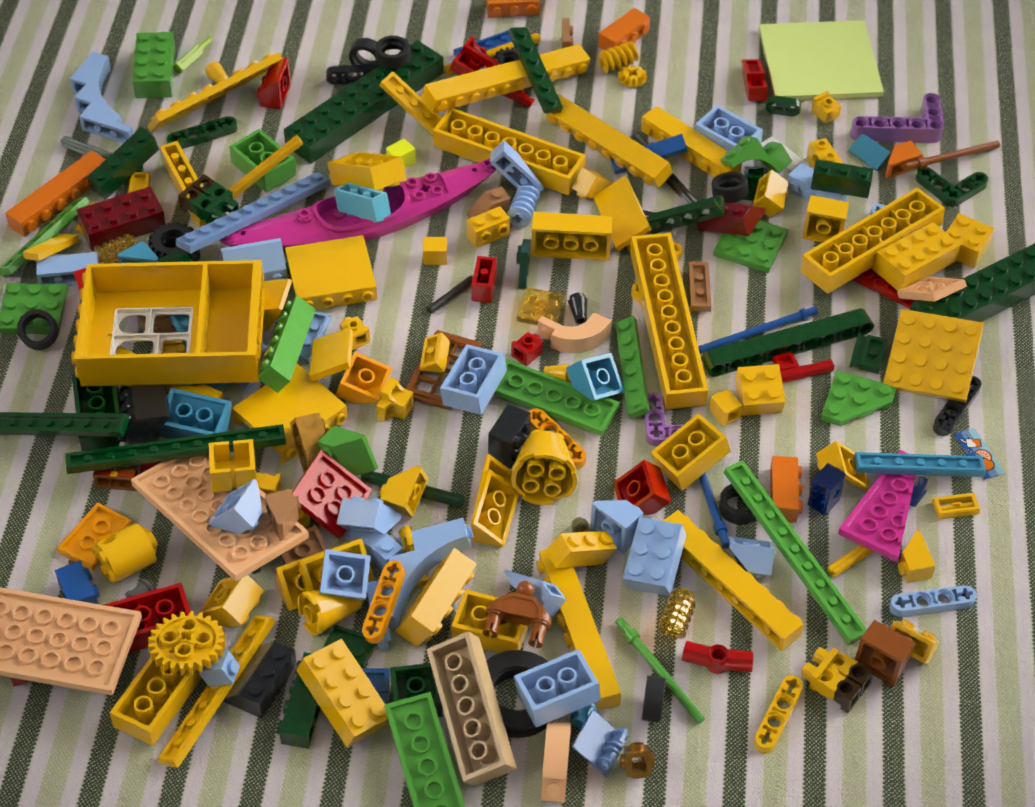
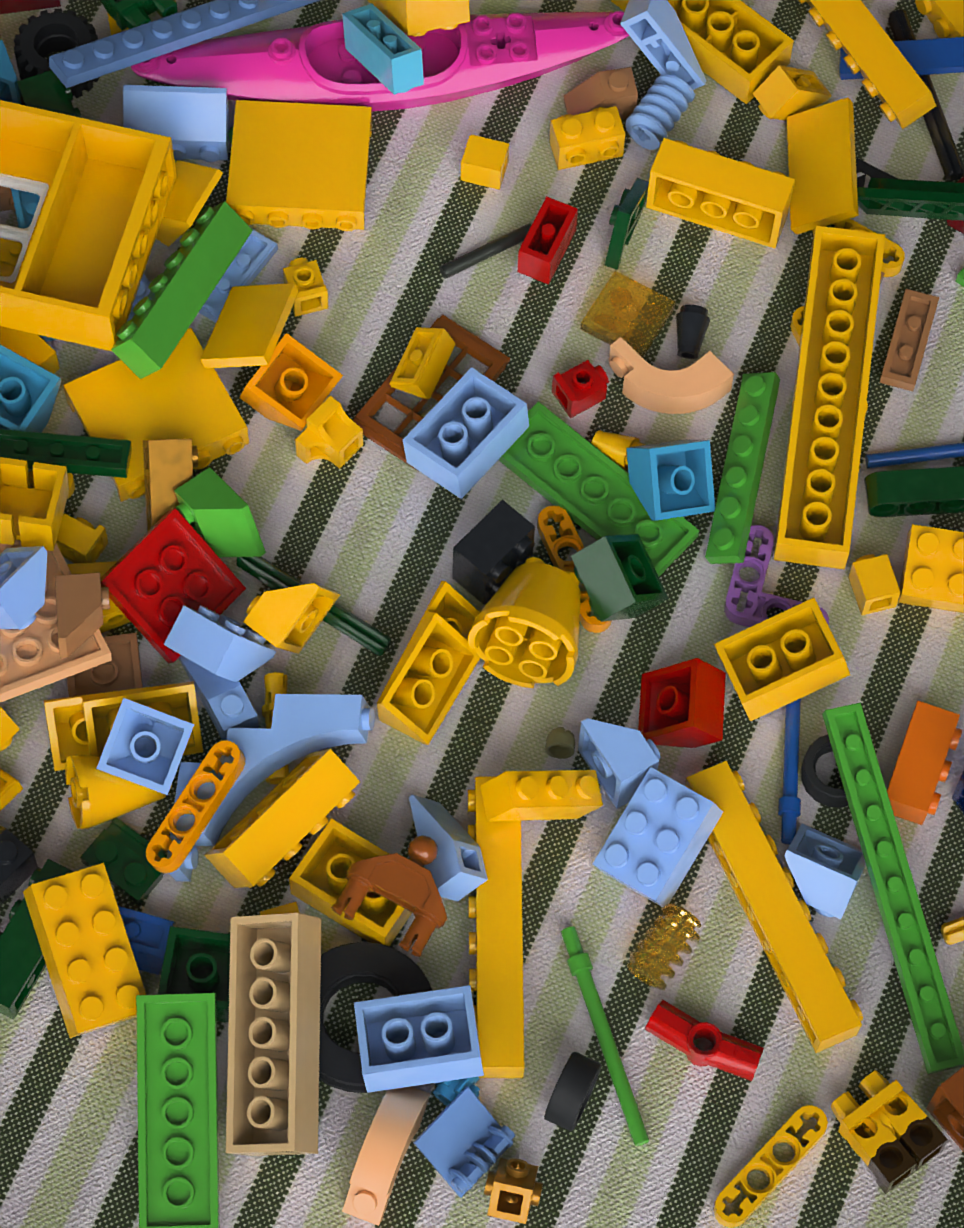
camera: 15 degrees right, 15 degrees up
none -> dark green brick [571,534,669,622]

